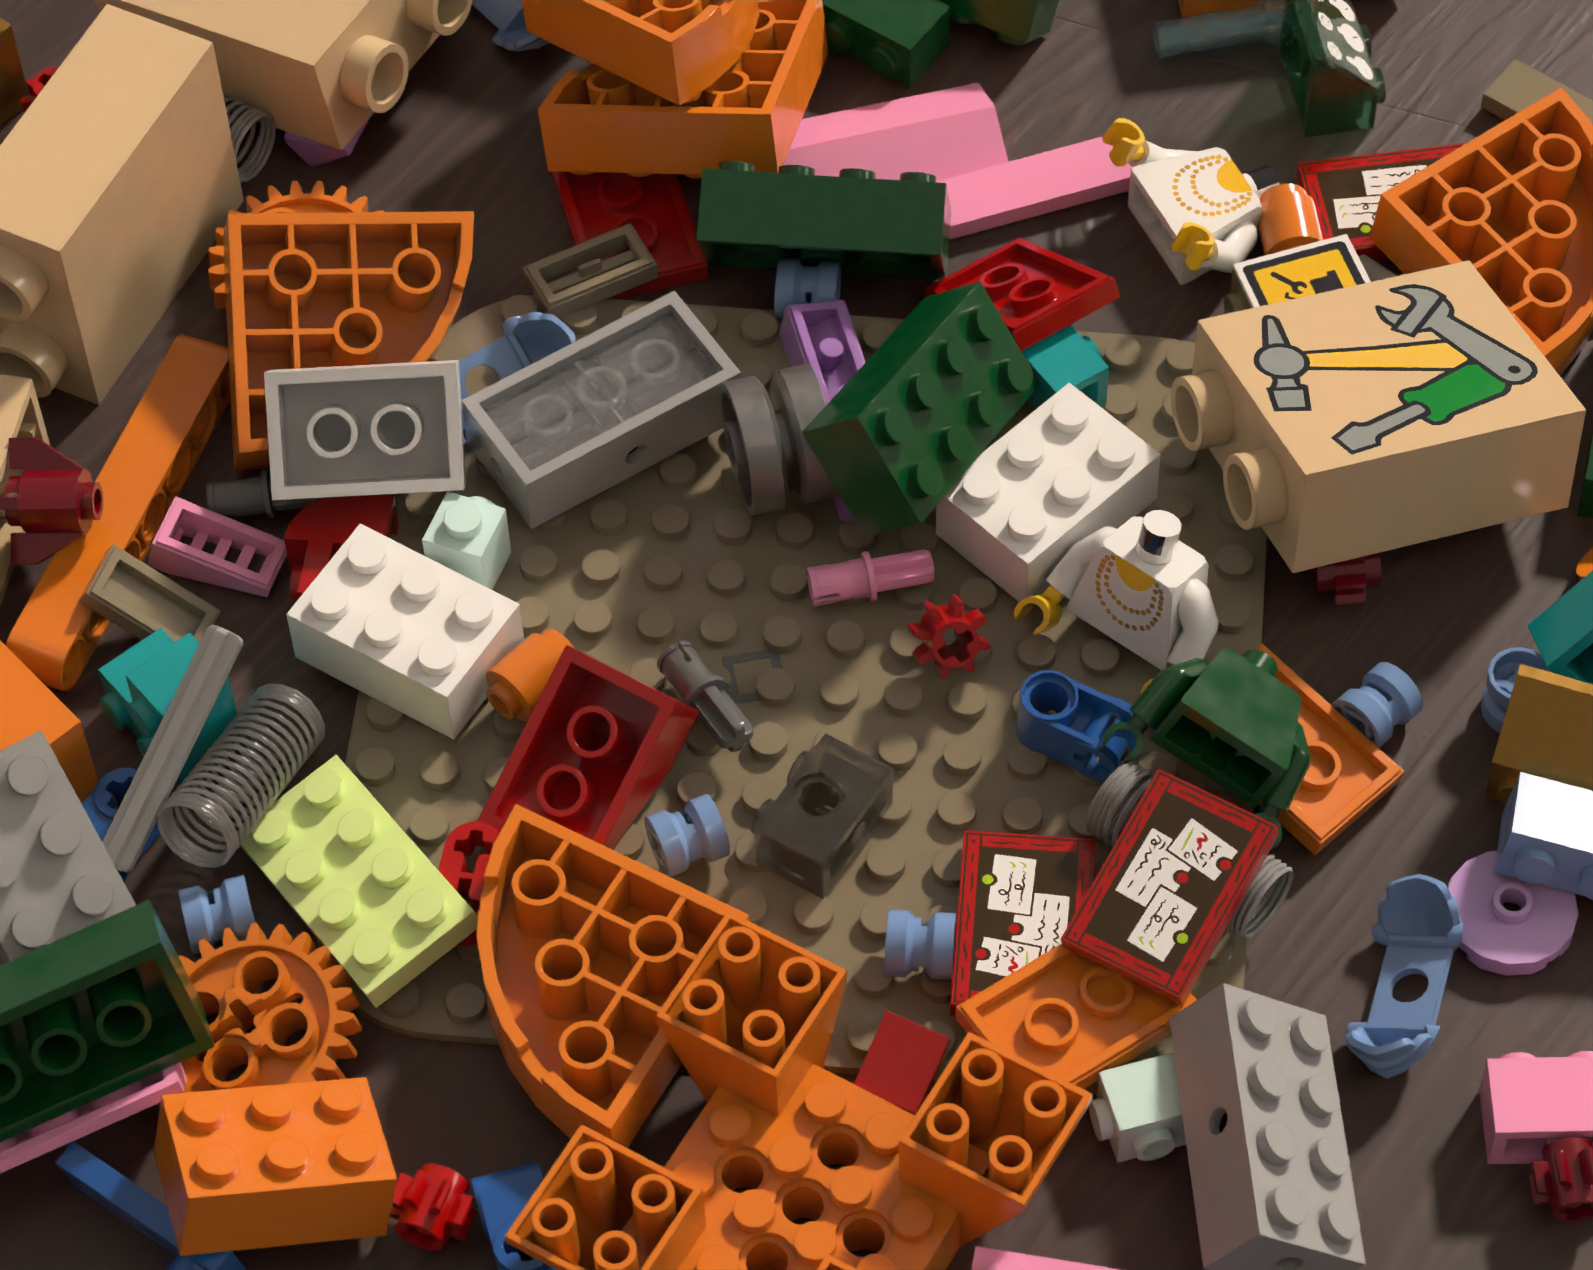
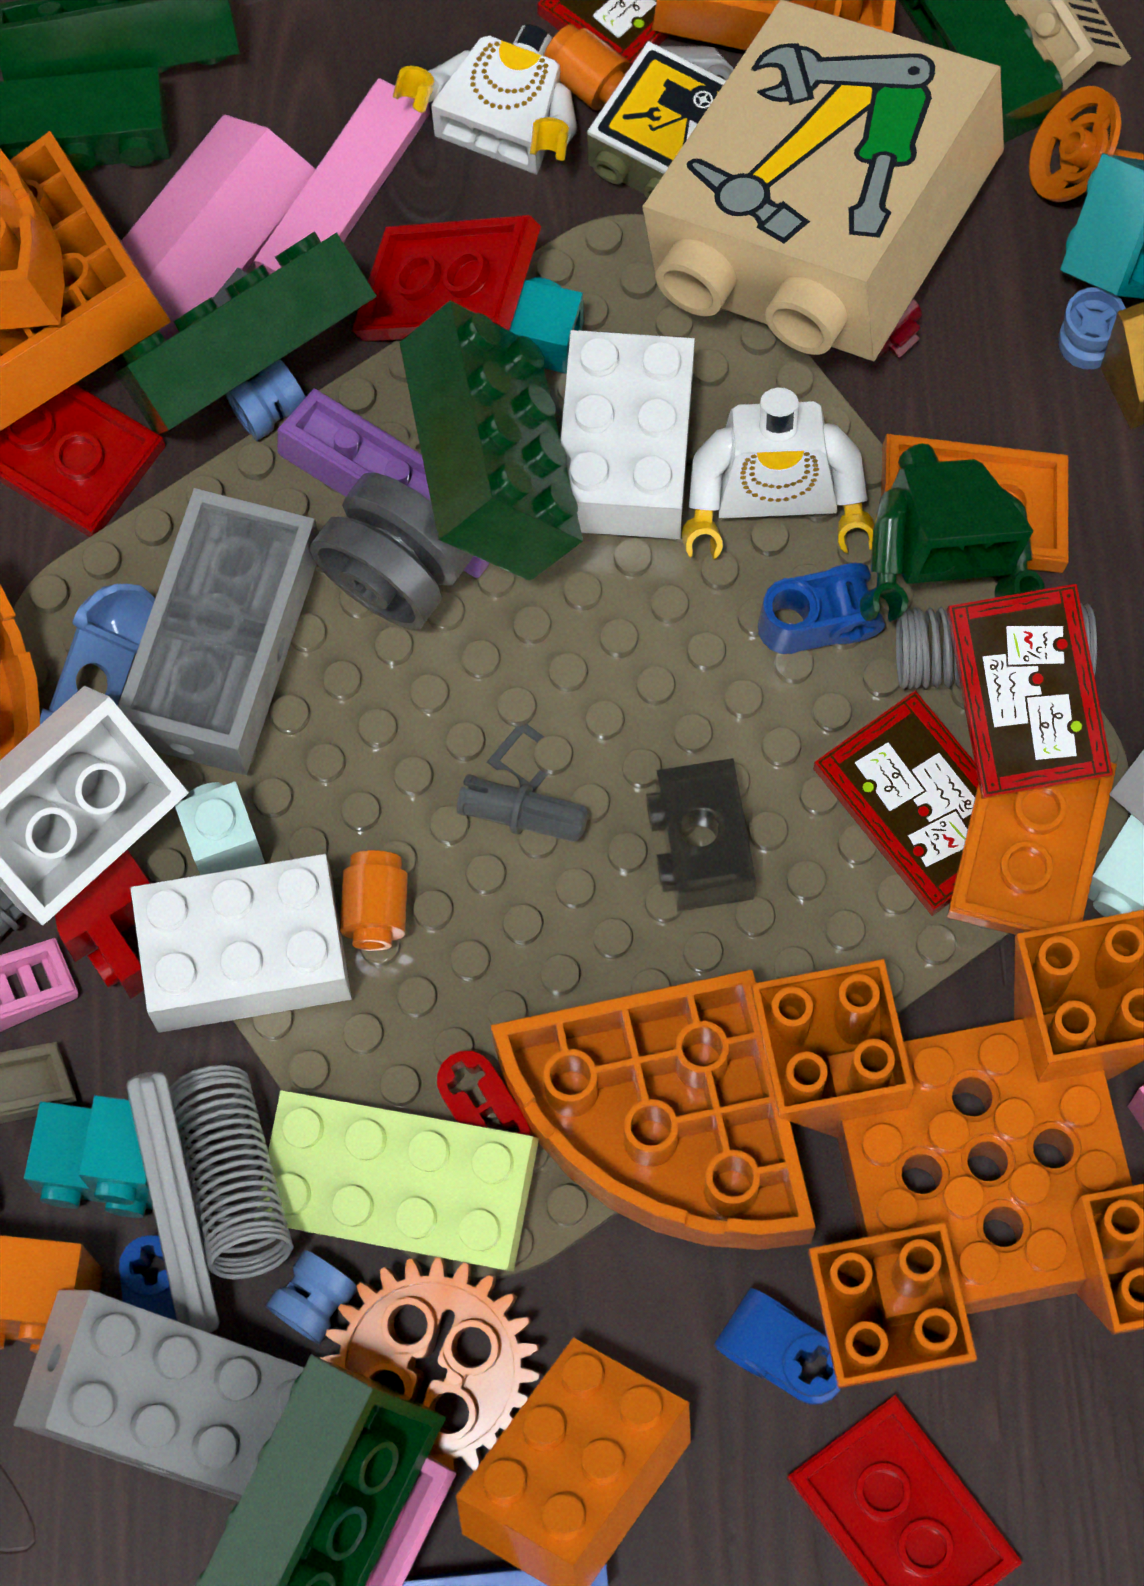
camera: 40 degrees left, 15 degrees up
red gear [390,1163,477,1251] -> none
red slope [477,645,700,850] -> none
dark tan tile [522,223,658,319] -> none
medium blue wheel [644,794,730,877] -> none
bright pink axle [806,549,935,608] -> none
red brick [854,1010,951,1114] -> none
medium blue wheel [884,909,956,981] -> none
red gear [908,594,991,679] -> none
medium blue wheel [1332,662,1423,748] -> none

